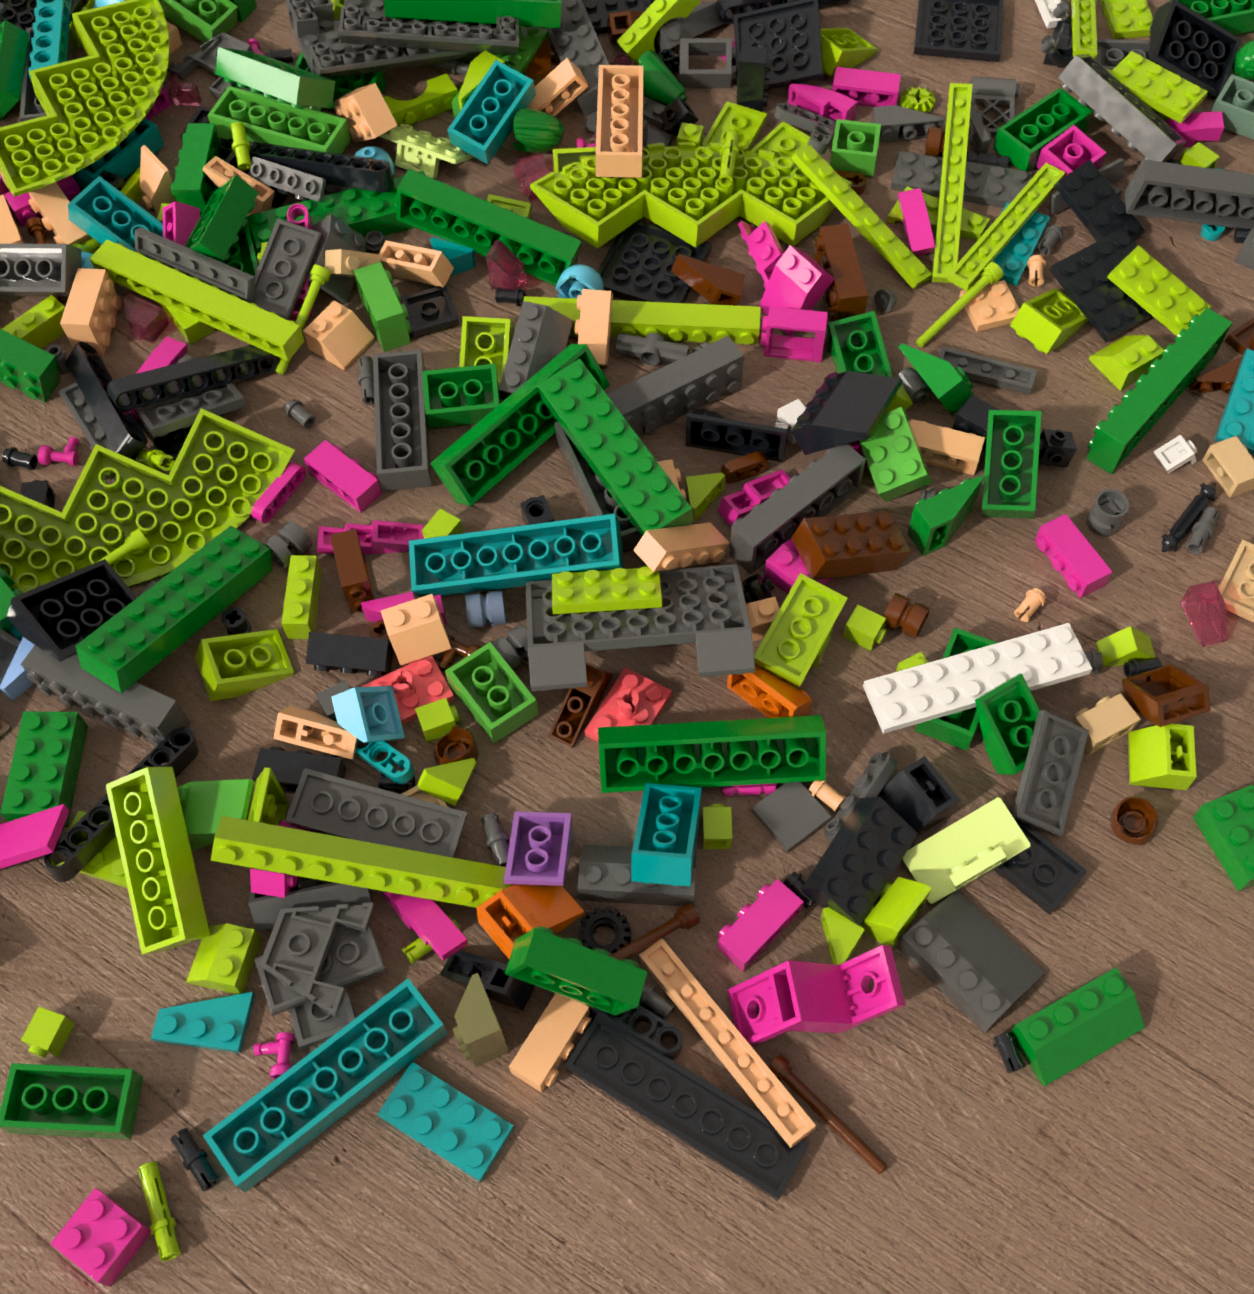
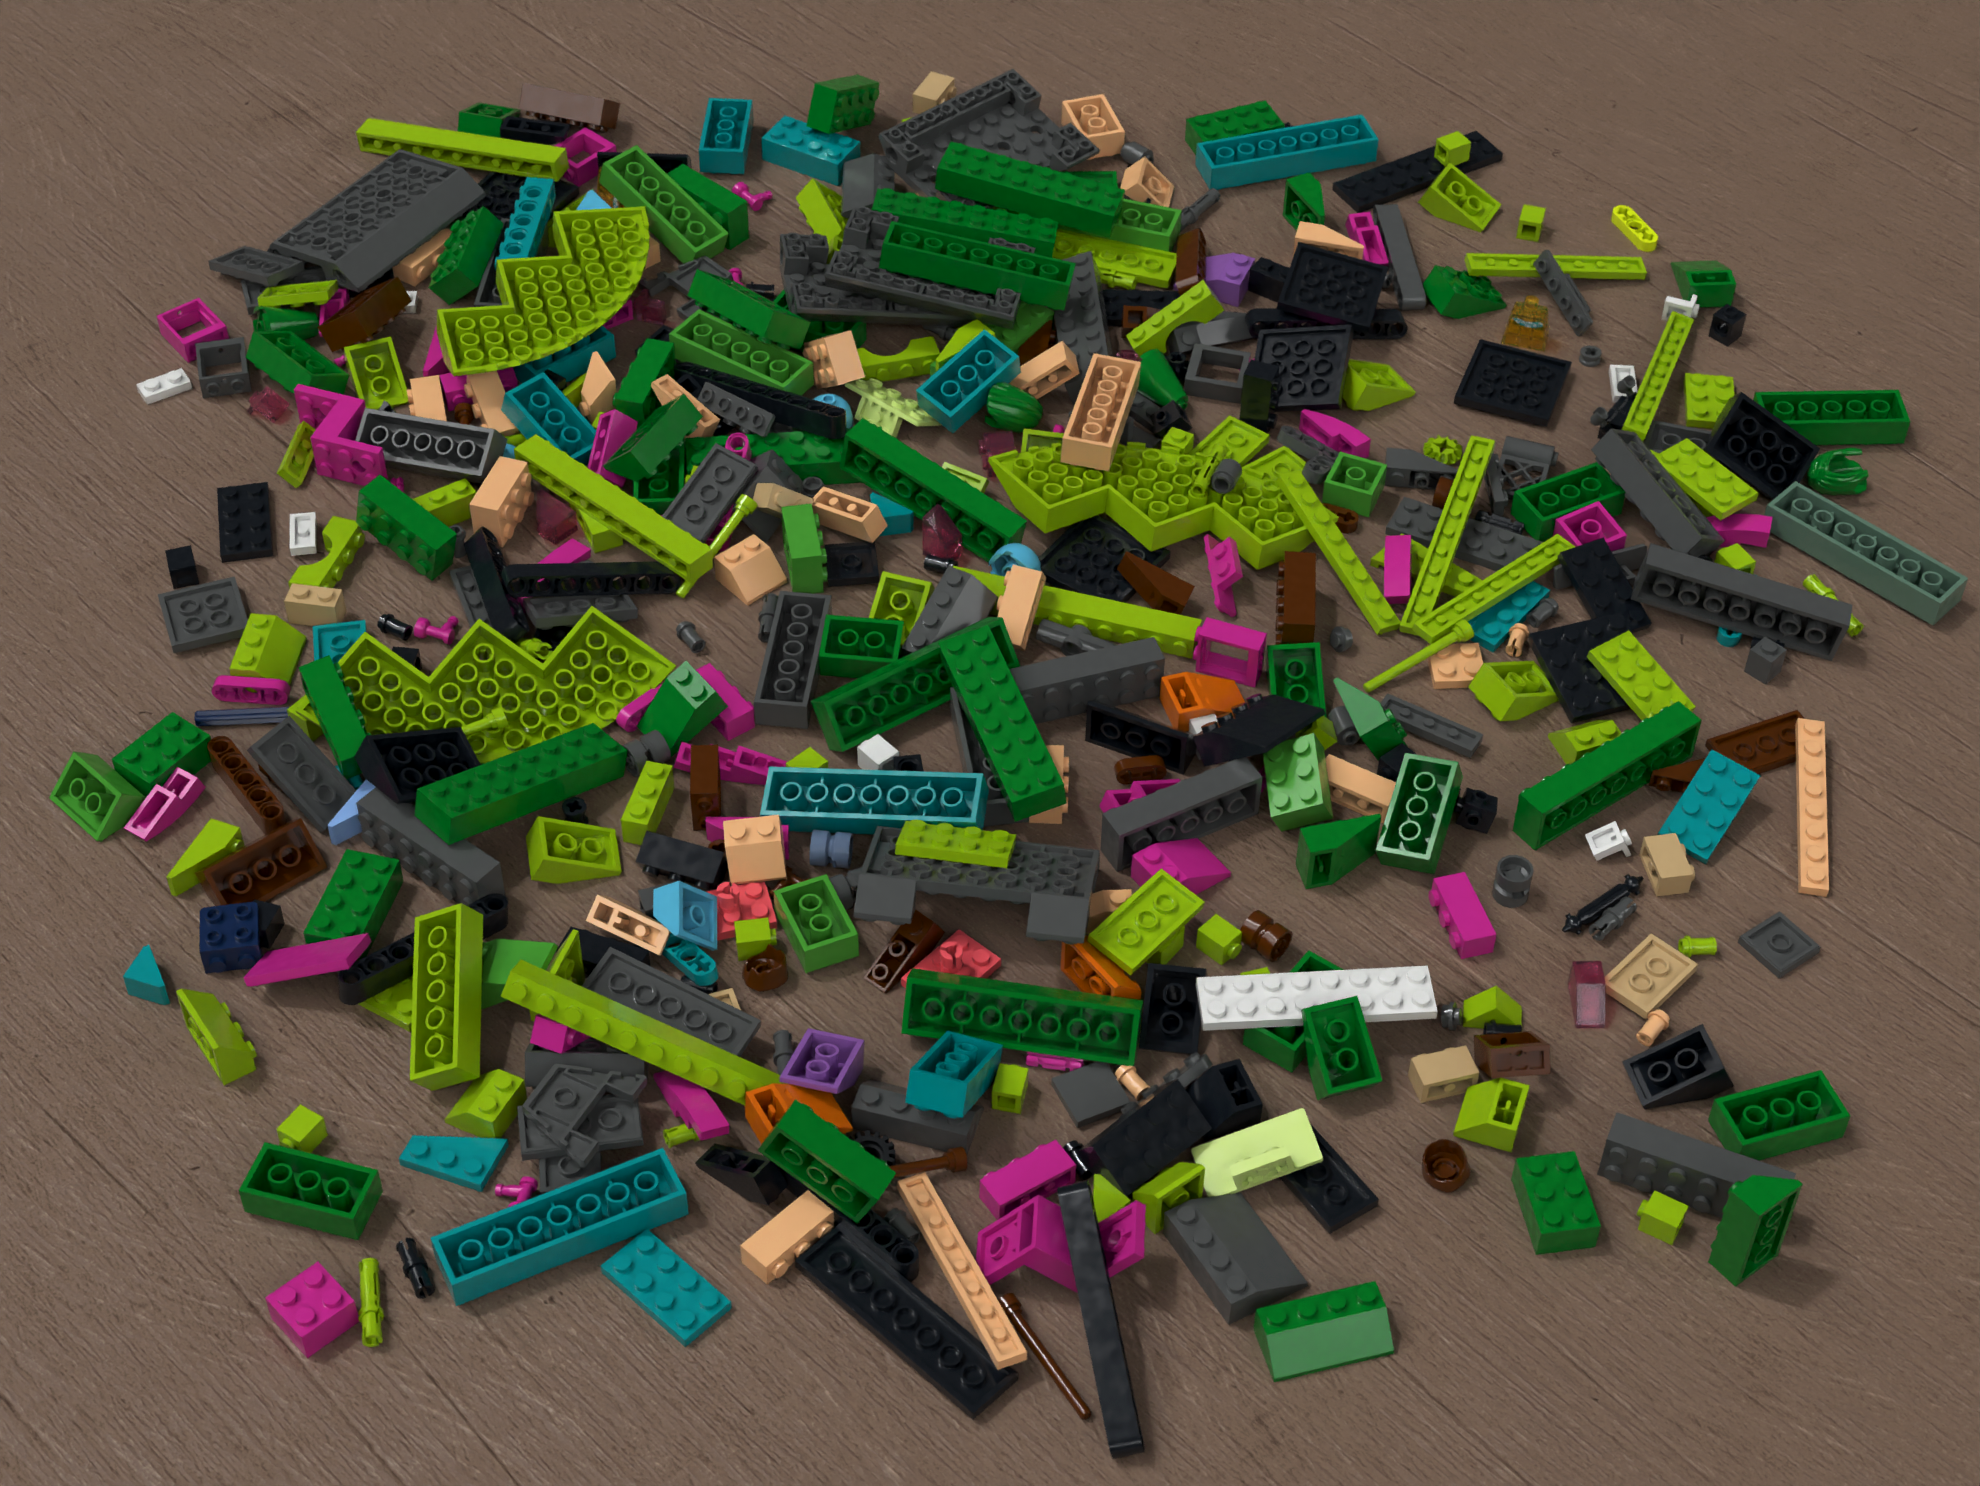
camera: 10 degrees right, 15 degrees down
dark grey tile [135,227,255,301] -> none
lime pin [230,122,252,171] -> none
lime slope [417,758,476,806] -> none
olive slope [452,973,509,1067] -> none
light nougat brick [634,523,730,572] -> none
lime slope [685,473,725,523] -> none
black gear [742,574,775,603] -> none
dark pink slope [759,245,834,336] -> none
reddish brown brick [791,510,911,580] -> none
dark pink brick [832,67,901,107] -> none
black pin [993,1032,1026,1074] -> none
dark grey tile [1012,710,1089,837] -> none
light nougat pin [1014,588,1046,622] -> none
none -> green slope [637,661,728,757]
none -> white brick [857,734,899,770]
none -> black beam [1057,1180,1145,1459]
none -> black slope [1139,963,1208,1055]
none -> orange slope [1160,672,1246,732]
none -> dark grey brick [1211,459,1242,494]

